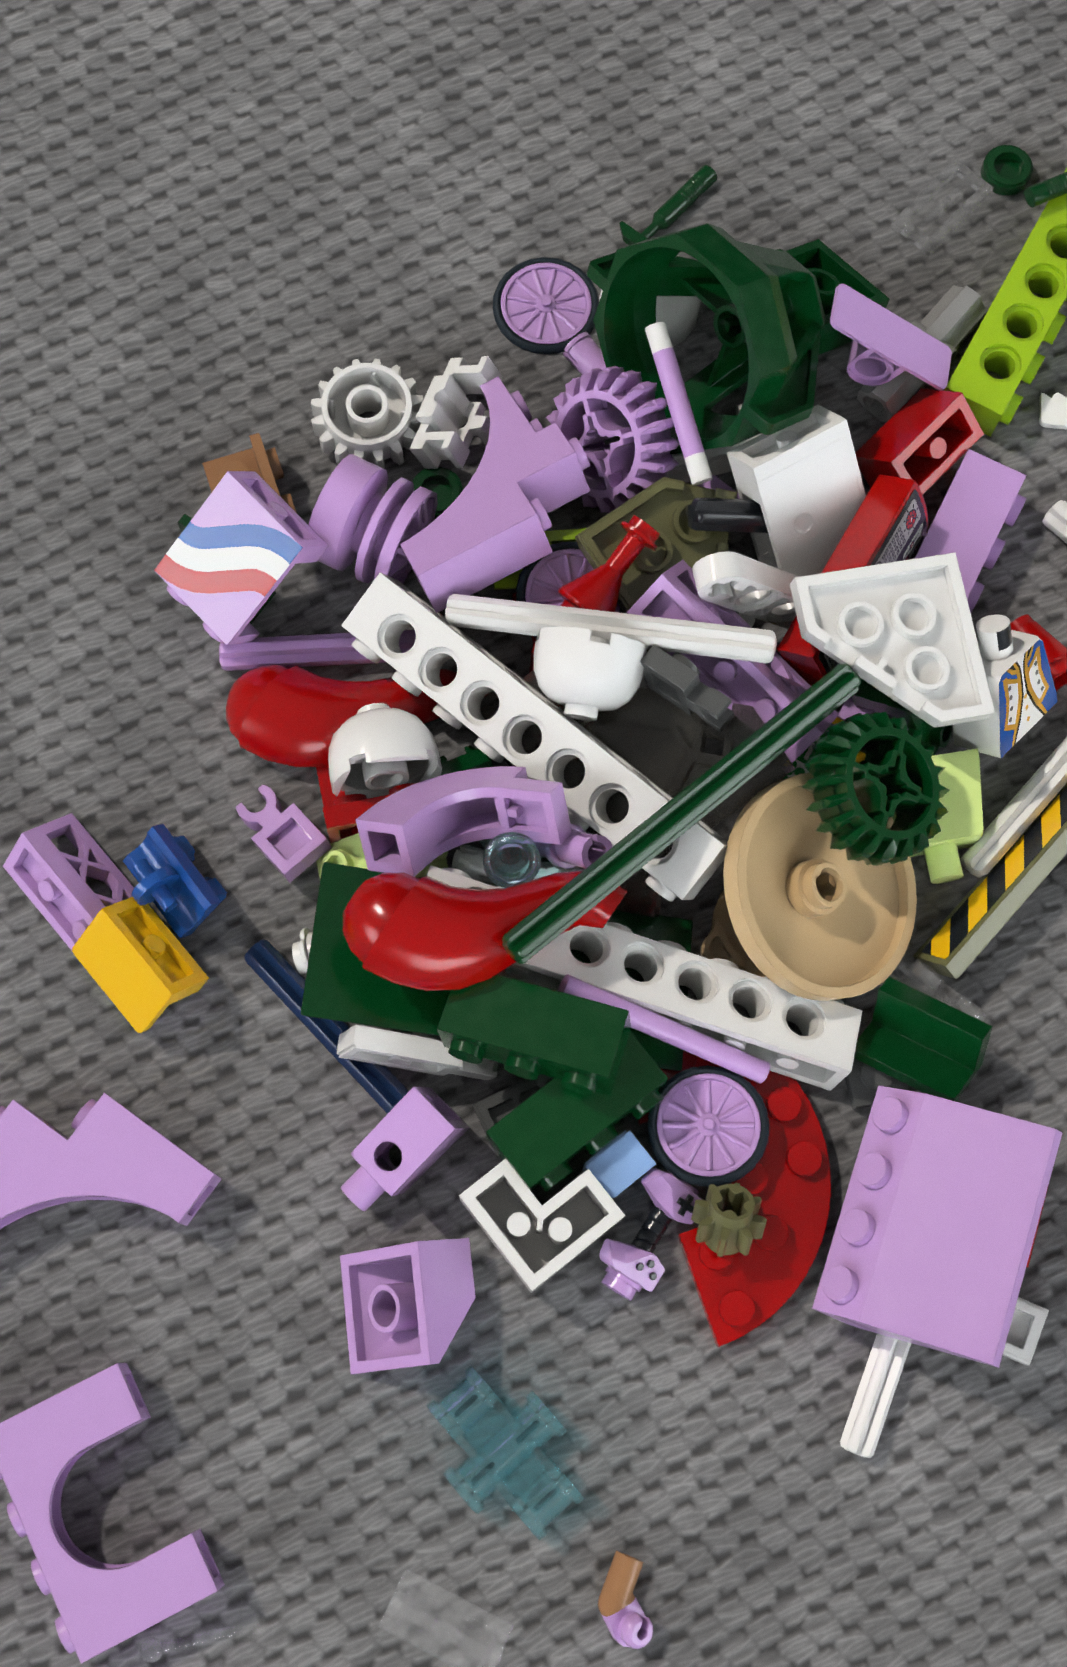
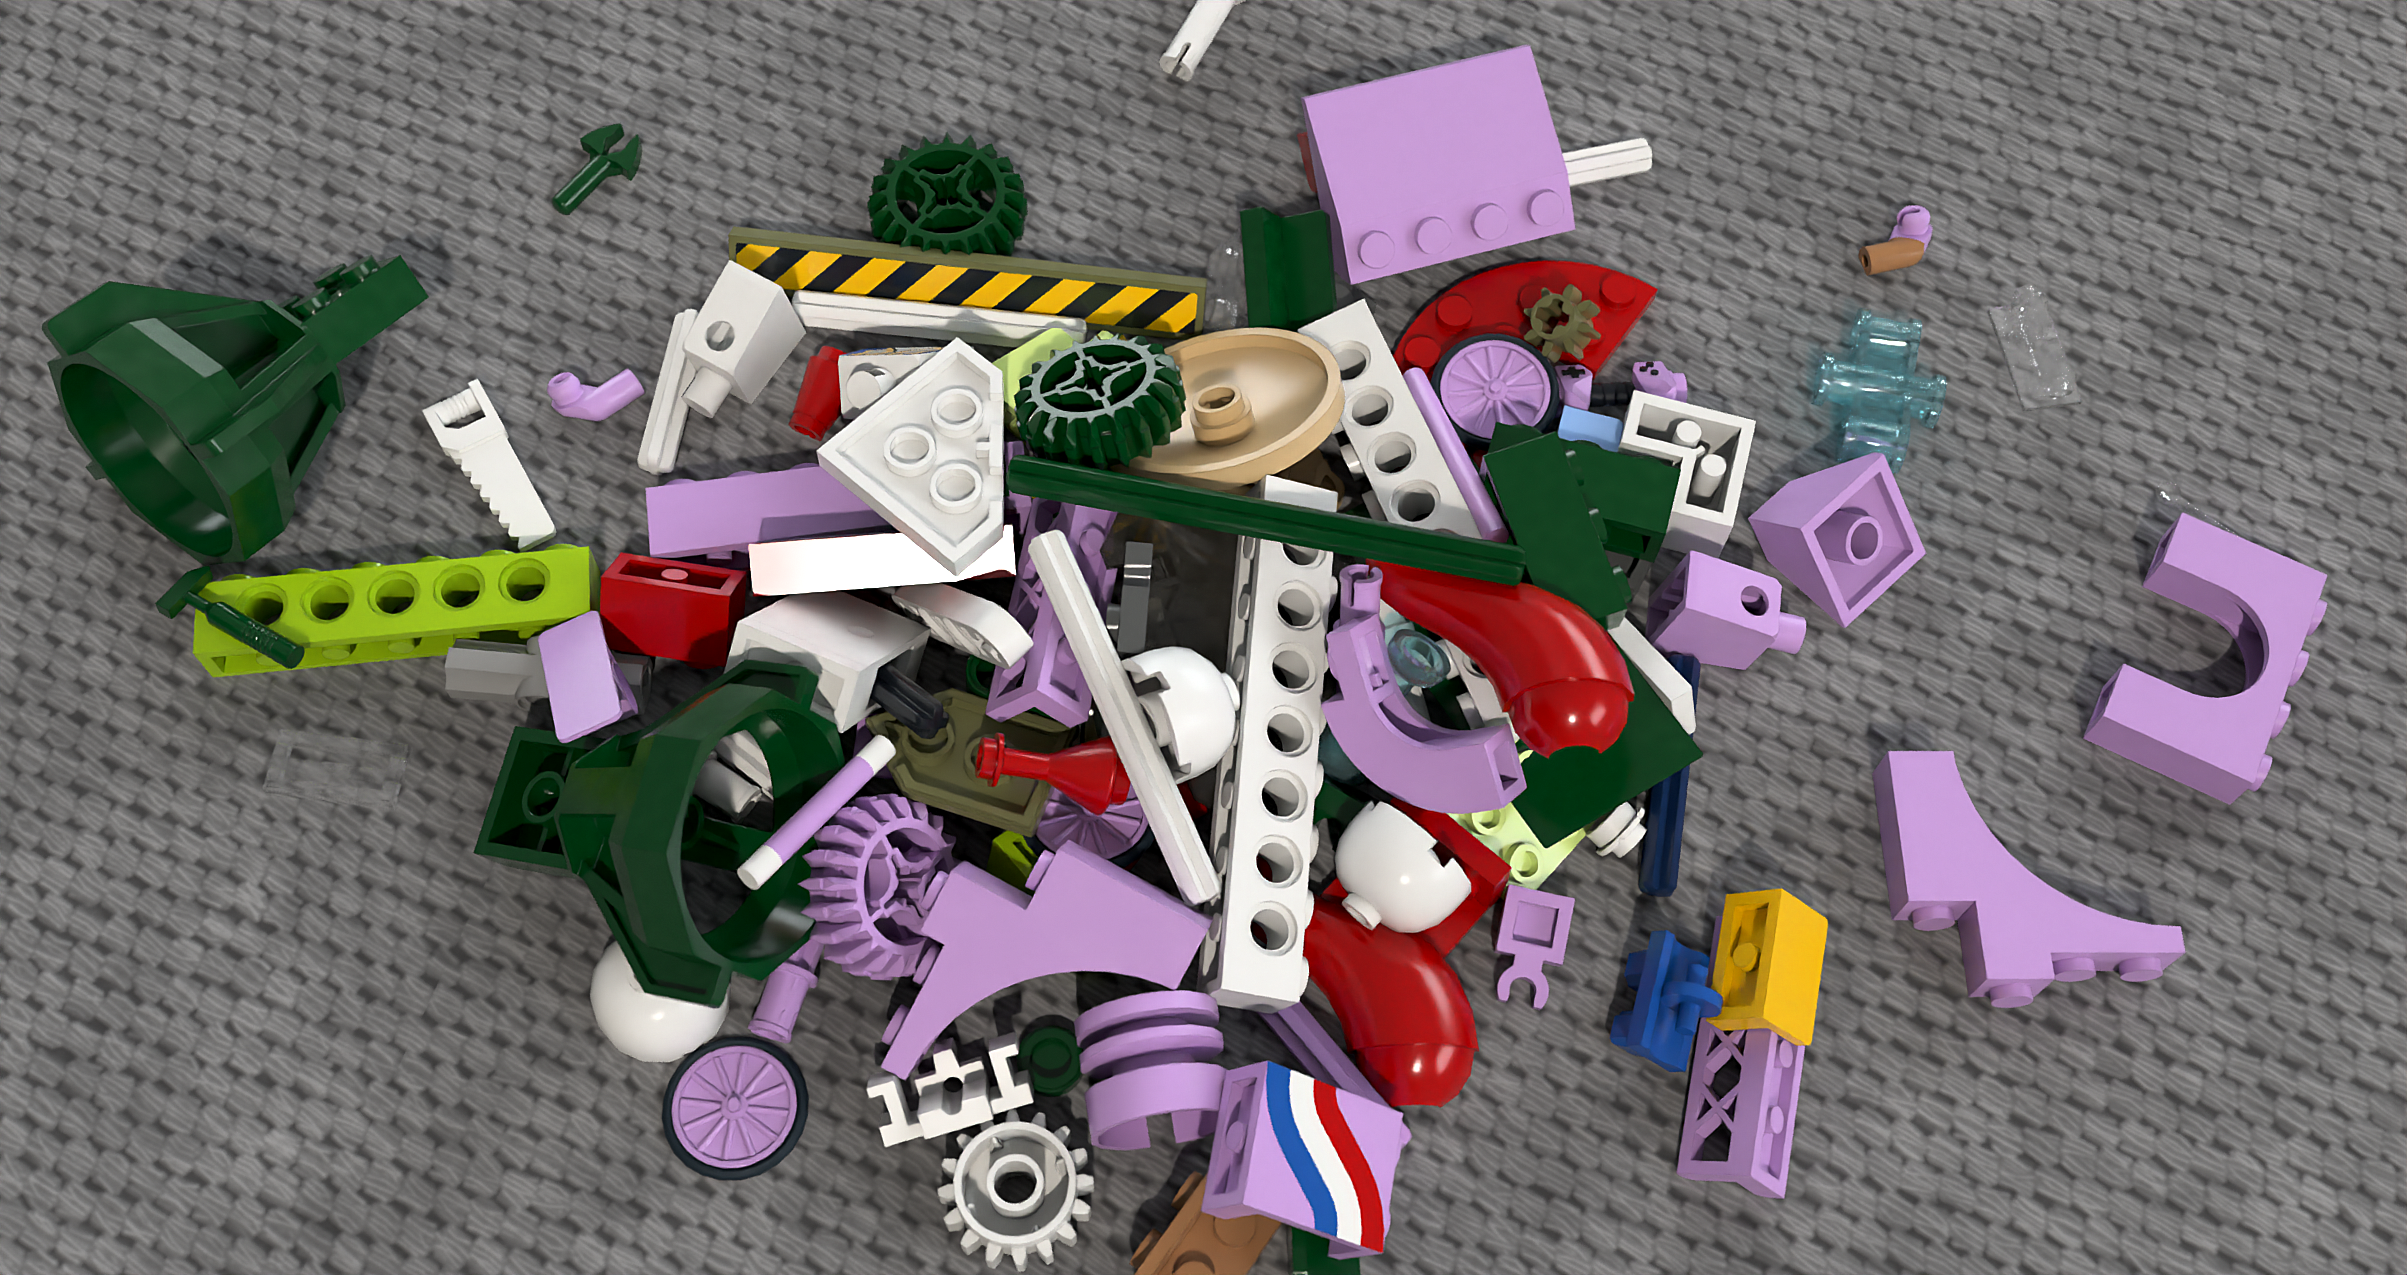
camera: 125 degrees left, 10 degrees down
dark green piece [619,165,717,245] -> none
dark green tile [981,145,1033,196] -> none

